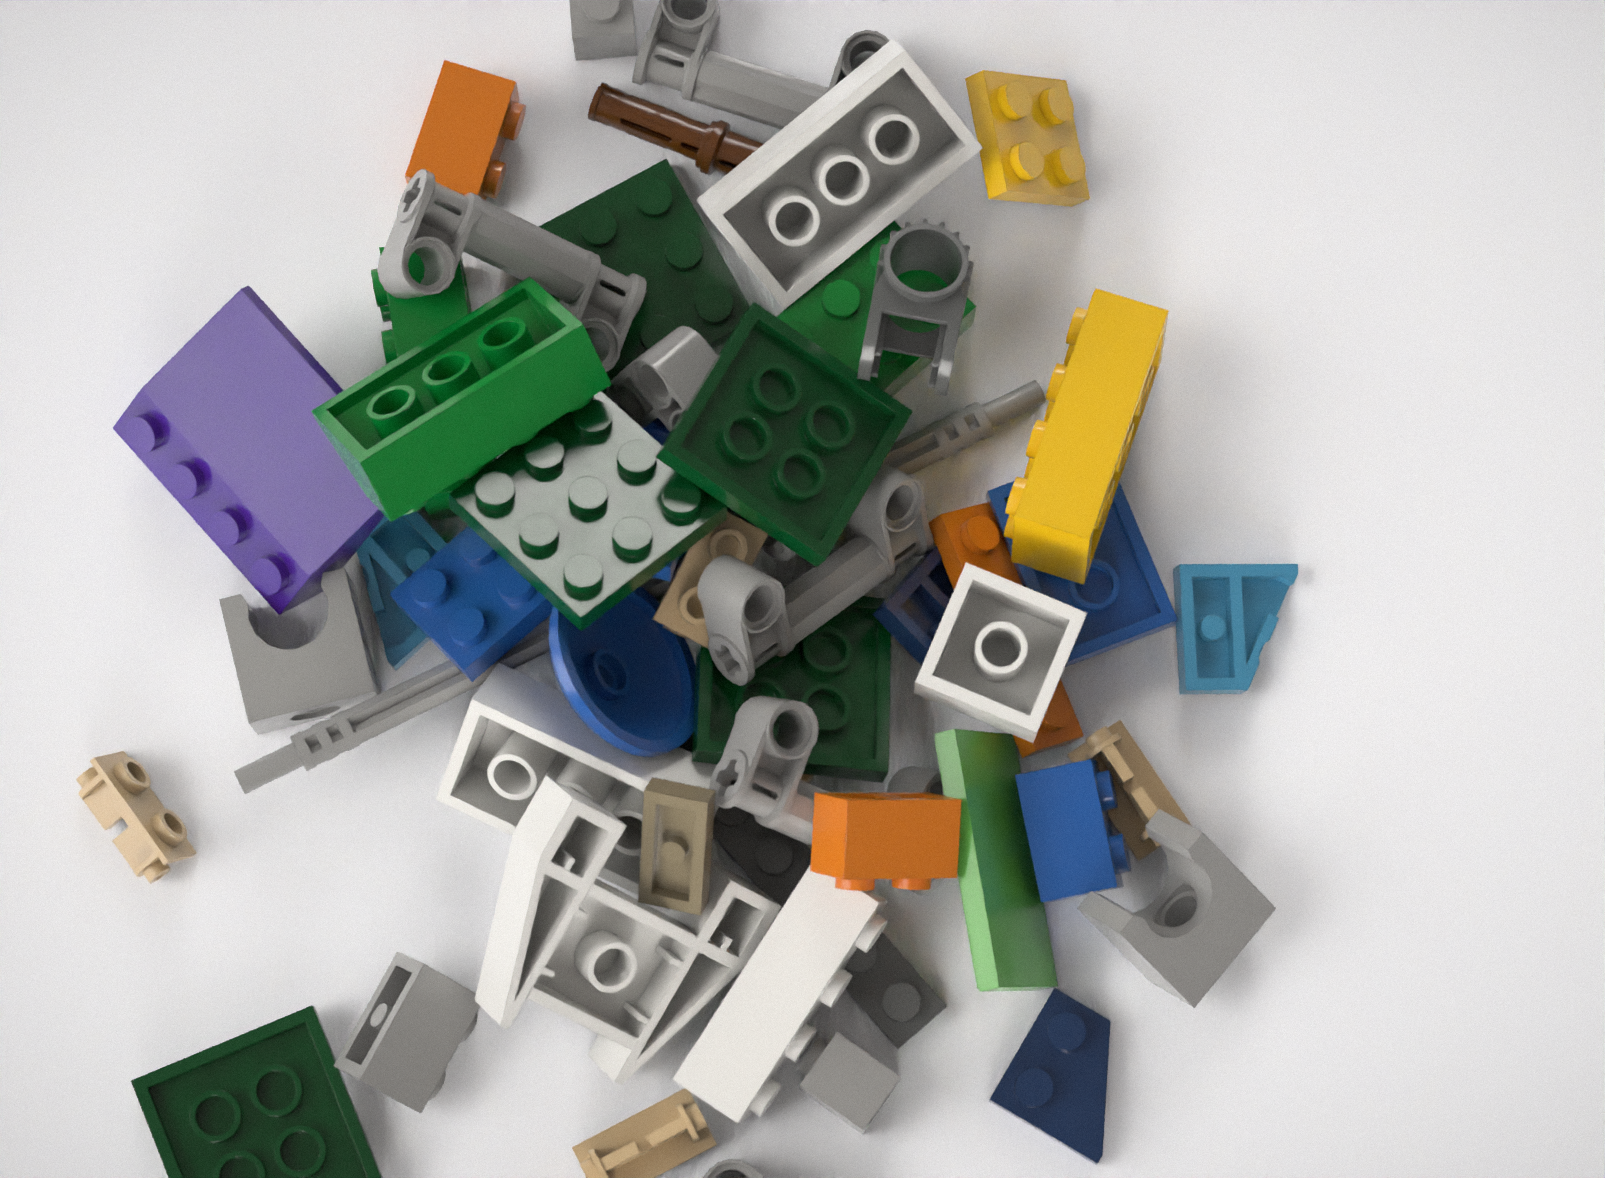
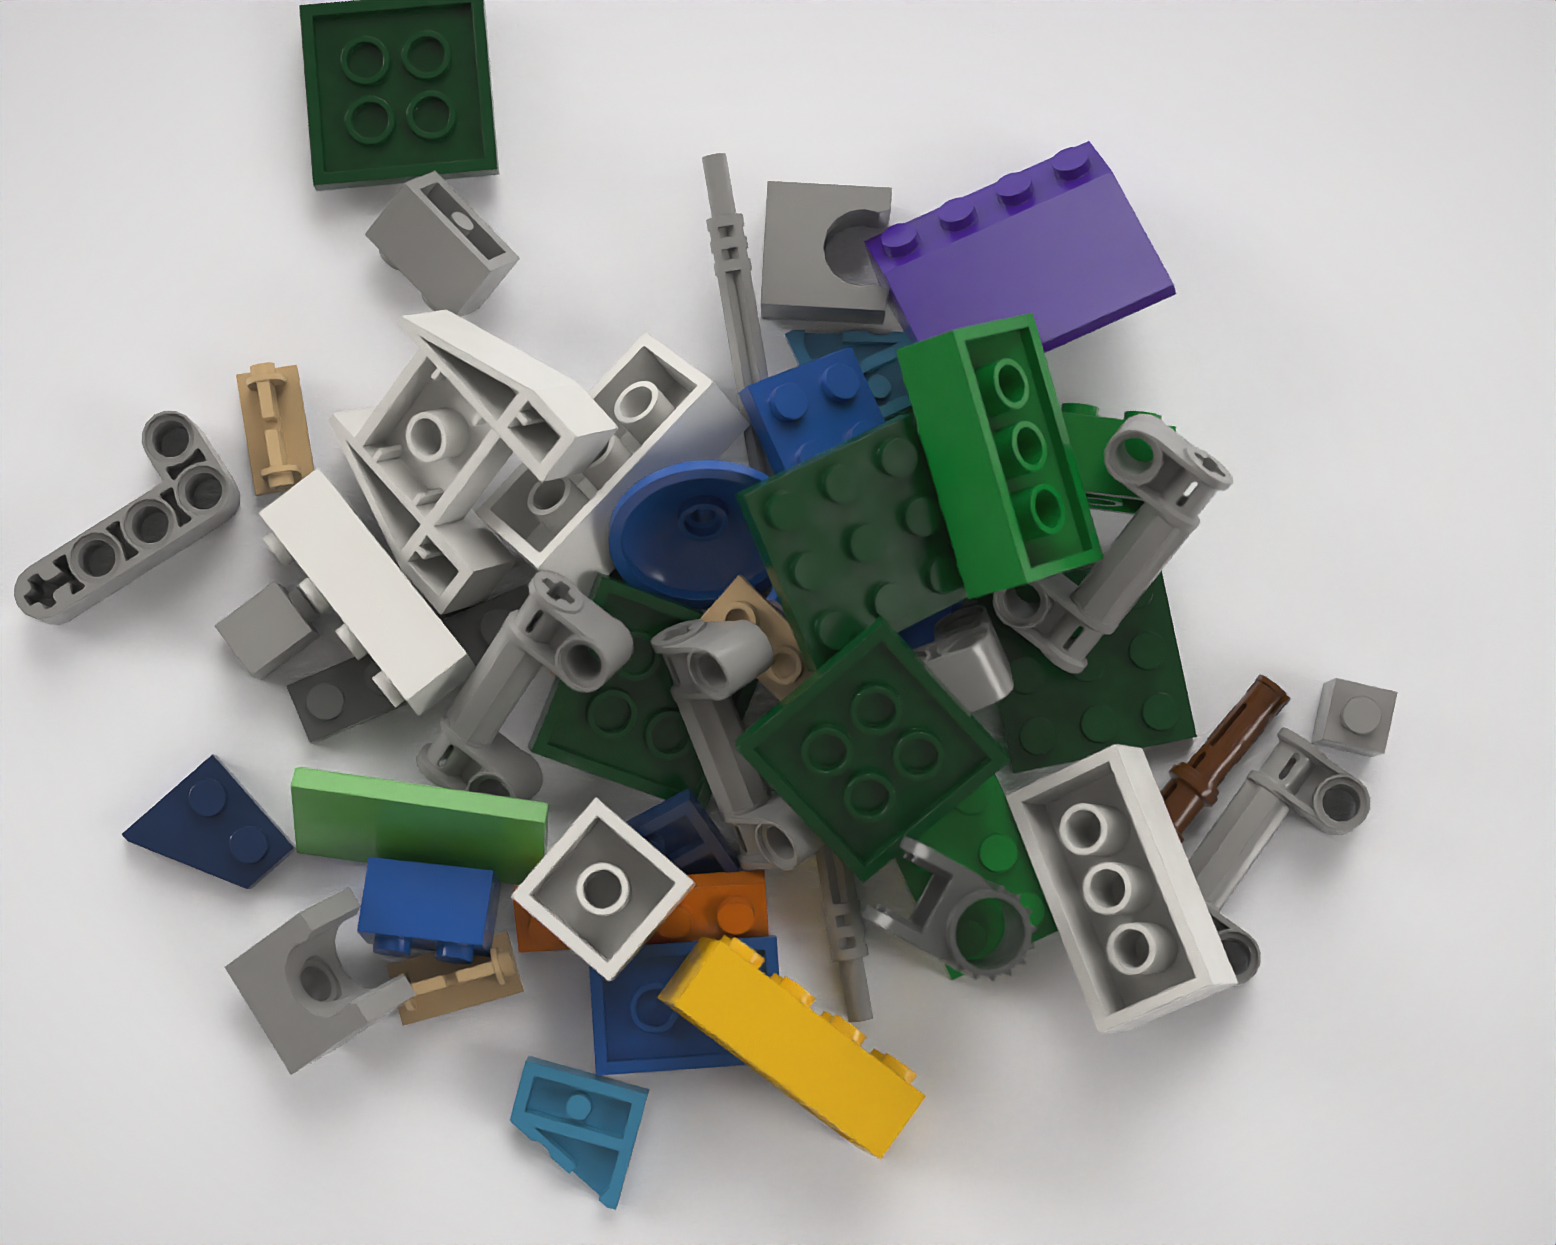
camera: 110 degrees right, 5 degrees up
tan hinge [76,751,197,884] -> none
orange brick [405,60,526,200] -> none
dark tan plate [638,777,716,916] -> none
orange brick [810,792,962,891] -> none
yellow plate [965,70,1090,207] -> none

